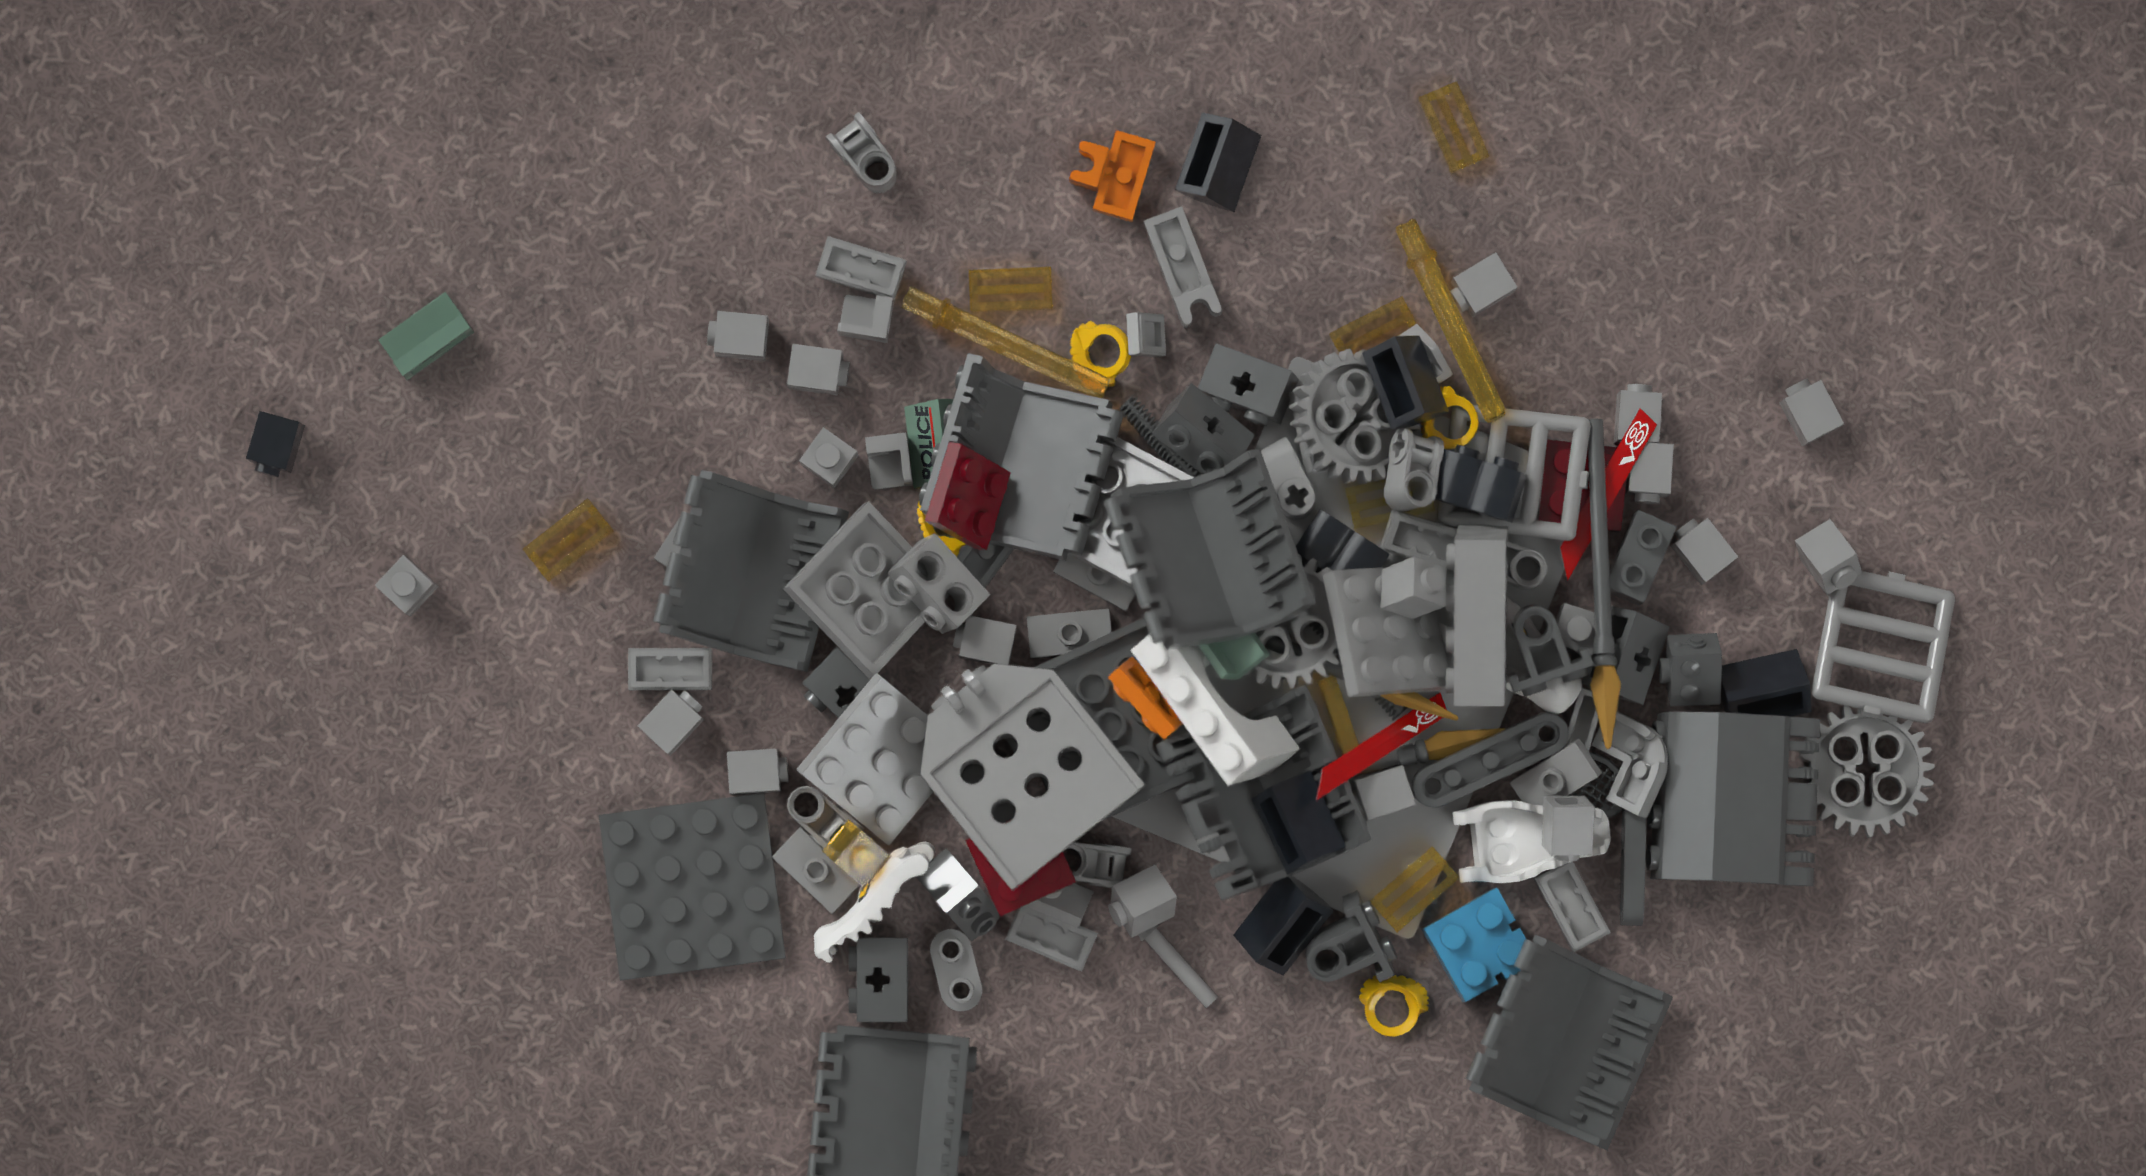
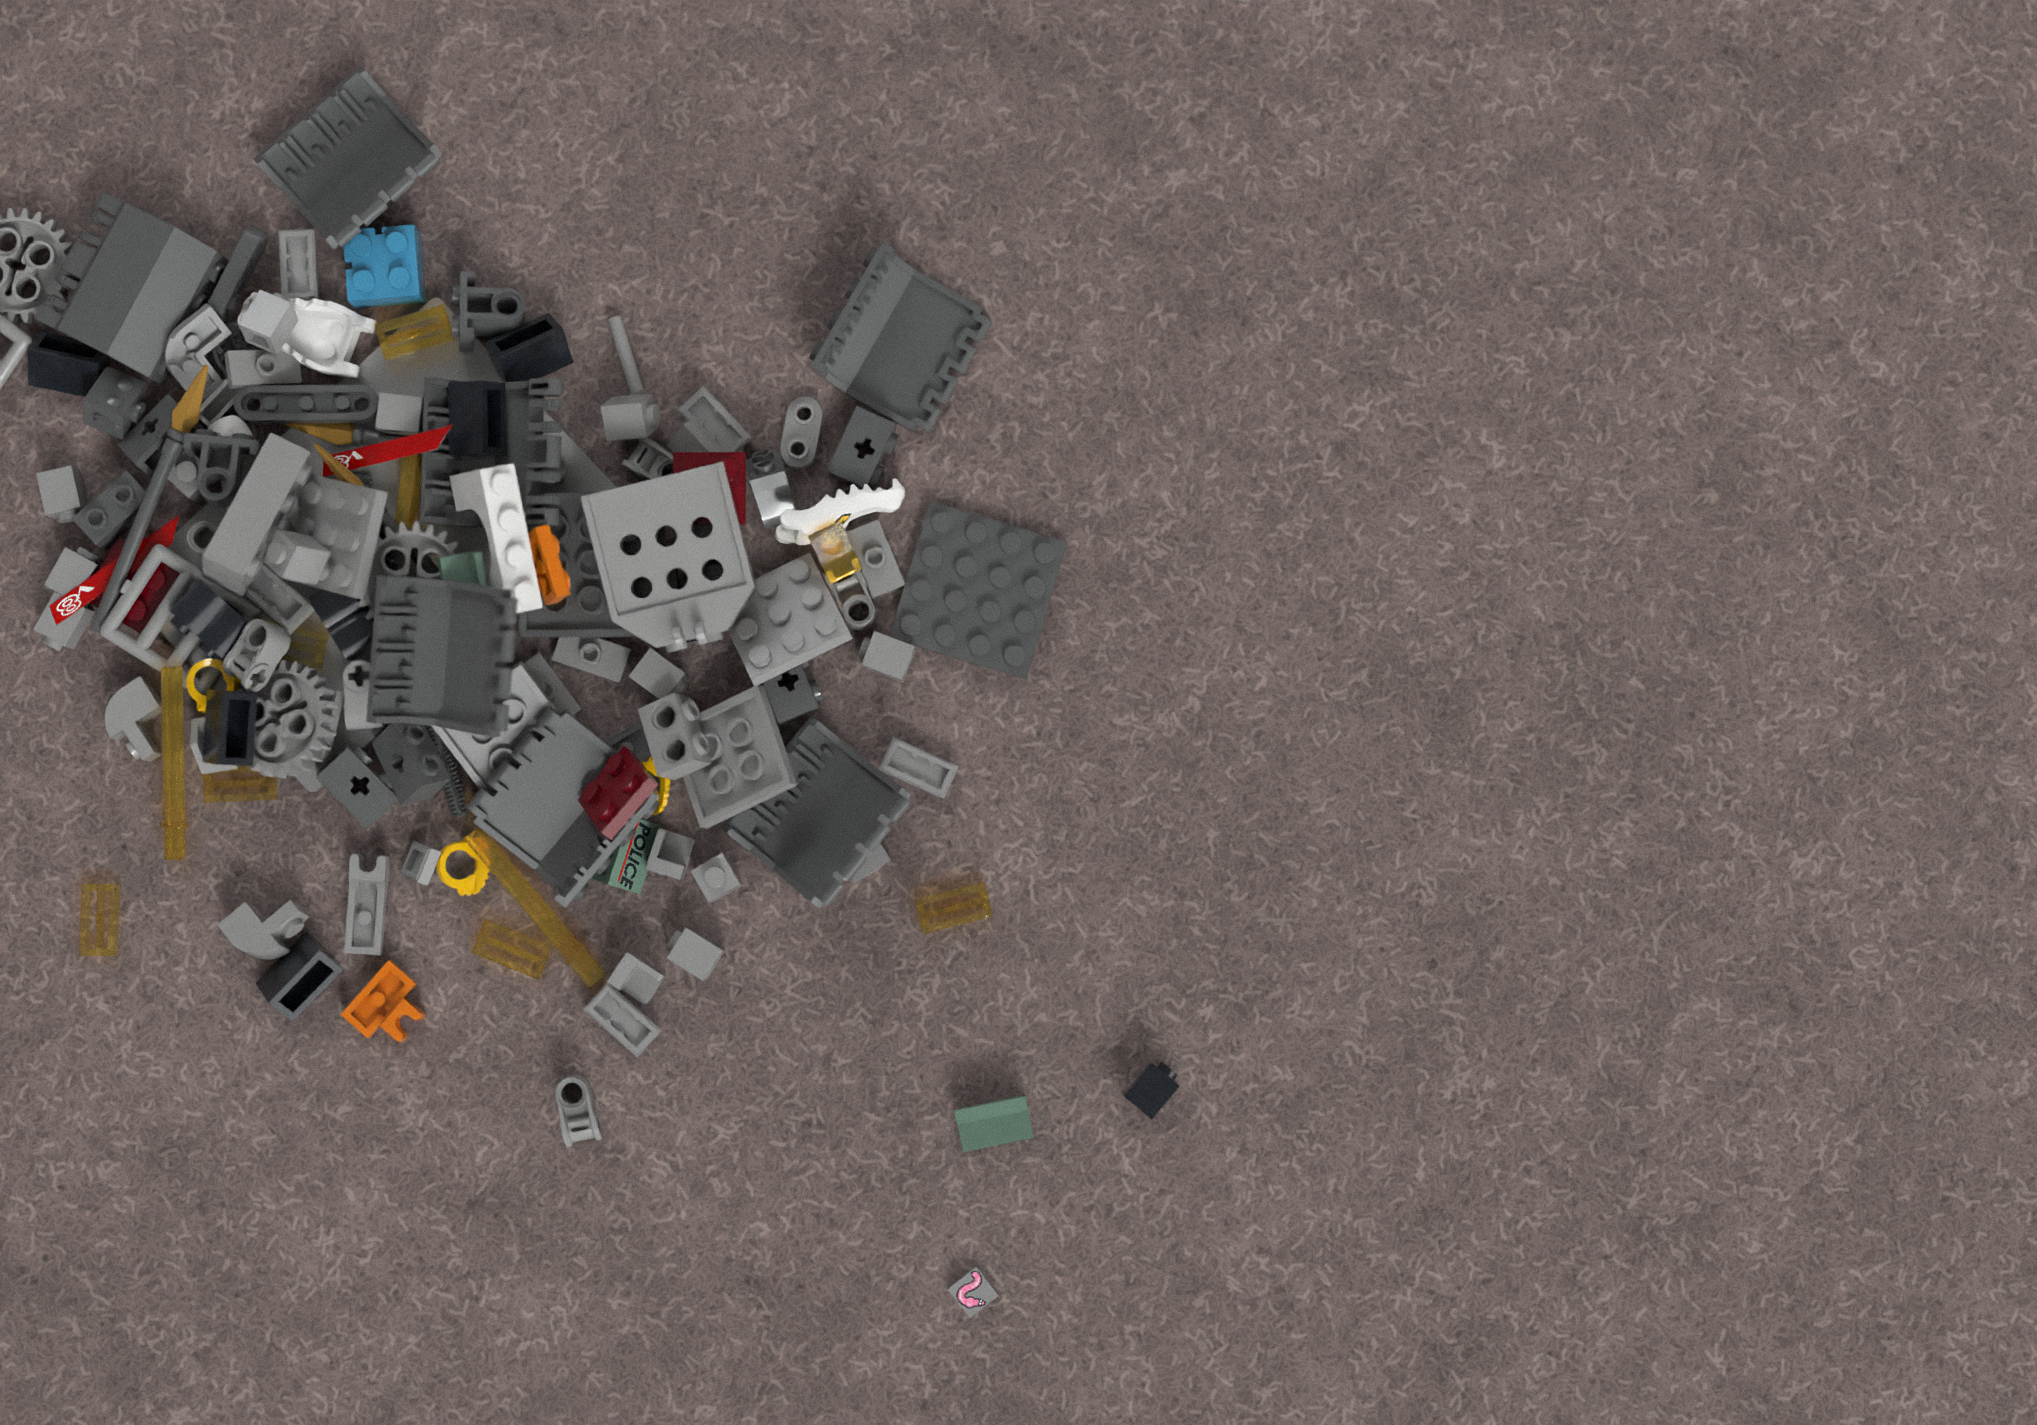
camera: 160 degrees left, 0 degrees up
light grey brick [375,555,439,617] -> none
light grey brick [638,689,704,756] -> none
light grey brick [707,311,769,361] -> none
yellow piece [1359,975,1429,1037] -> none
light grey brick [1449,252,1518,317] -> none
none -> light grey brick [105,676,168,762]
none -> light grey brick [217,900,310,960]
none -> light grey tile [948,1266,999,1318]

